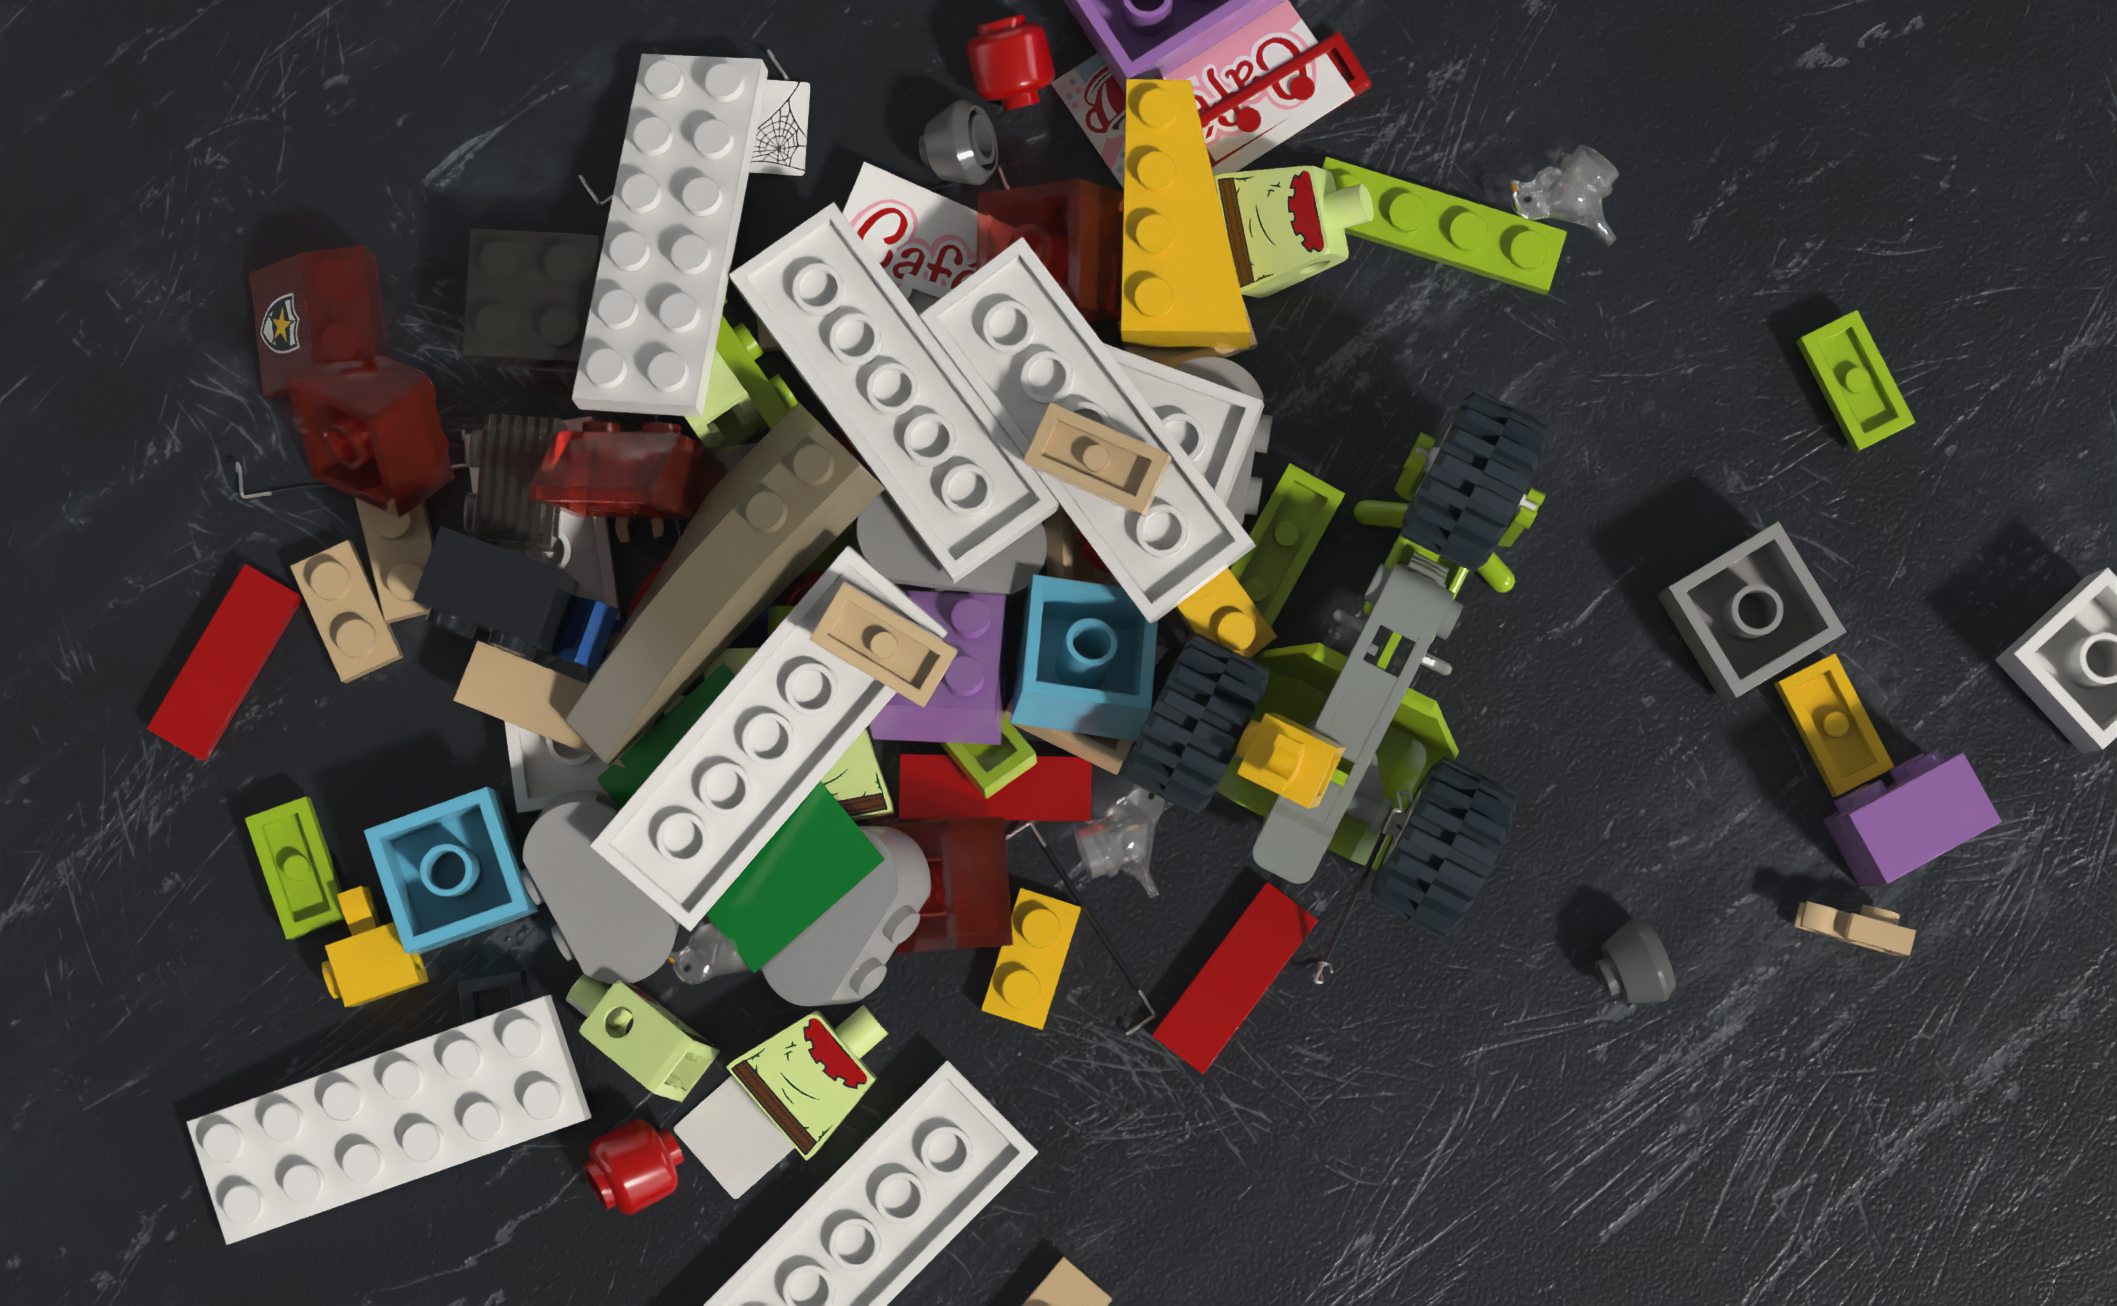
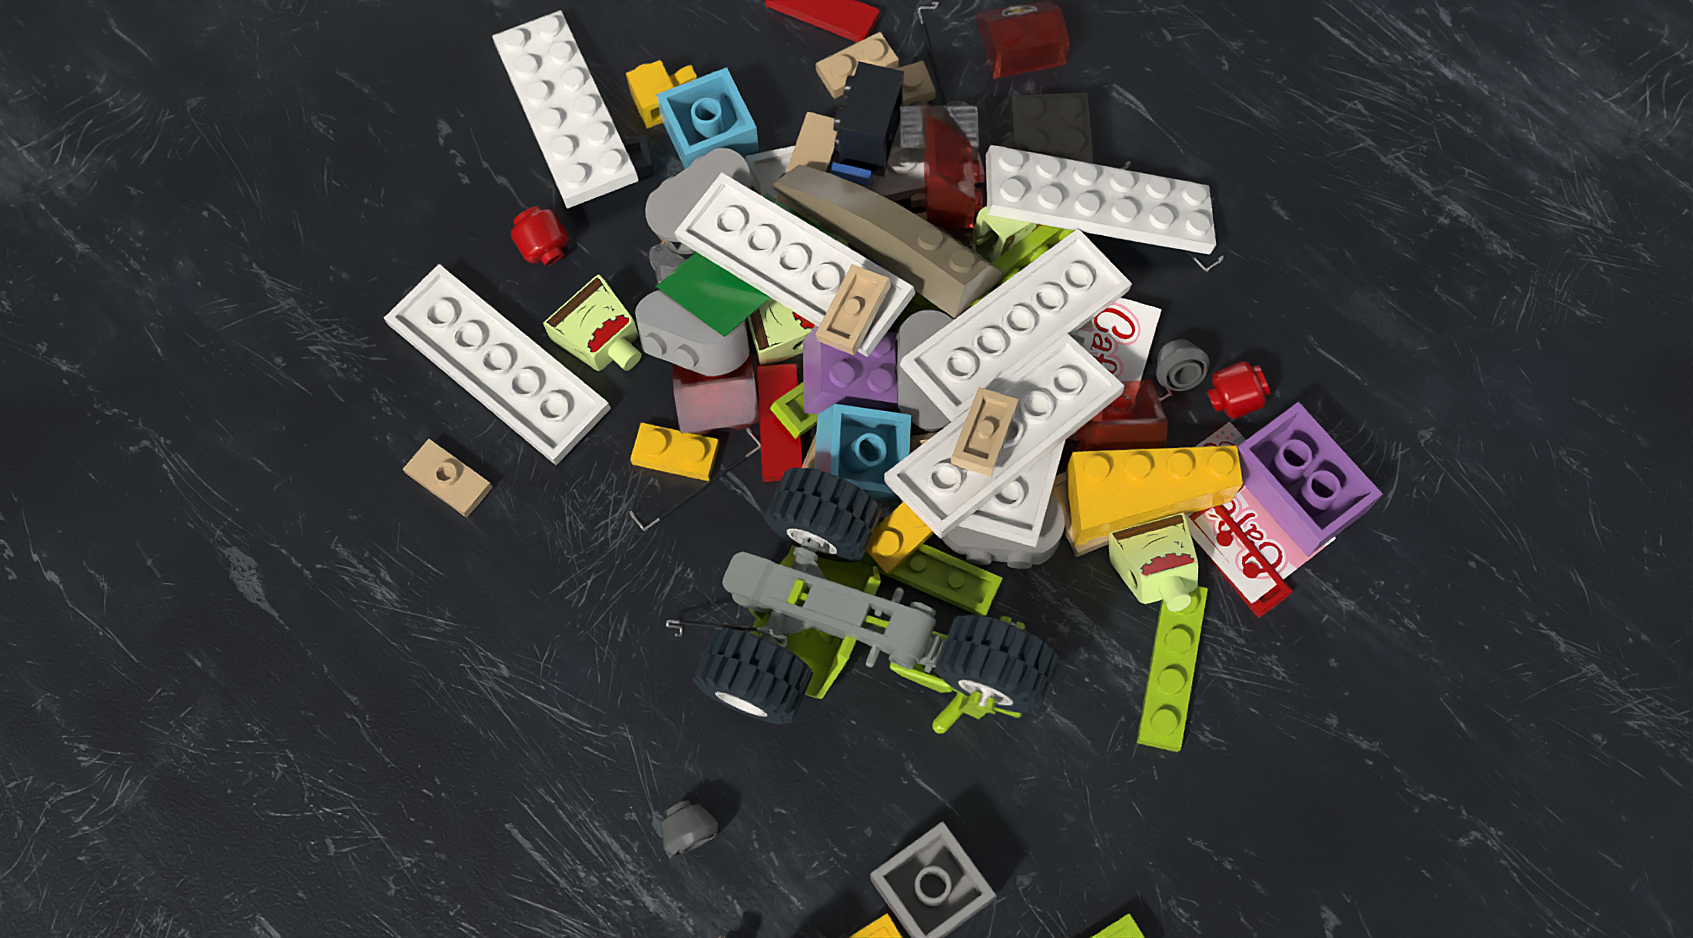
camera: 90 degrees right, 15 degrees down
lime plate [245,796,346,940] -> none
clear red slope [284,356,455,518] -> none
yellowish green torso [566,974,720,1102] -> none
white sticker [674,1075,795,1199] -> none
white sticker [749,79,810,176] -> none
clear animal [1074,783,1165,898] -> none
red tile [1151,882,1319,1074] -> none
yellow brick [1235,713,1346,809] -> none
clear animal [1510,145,1619,247] -> none

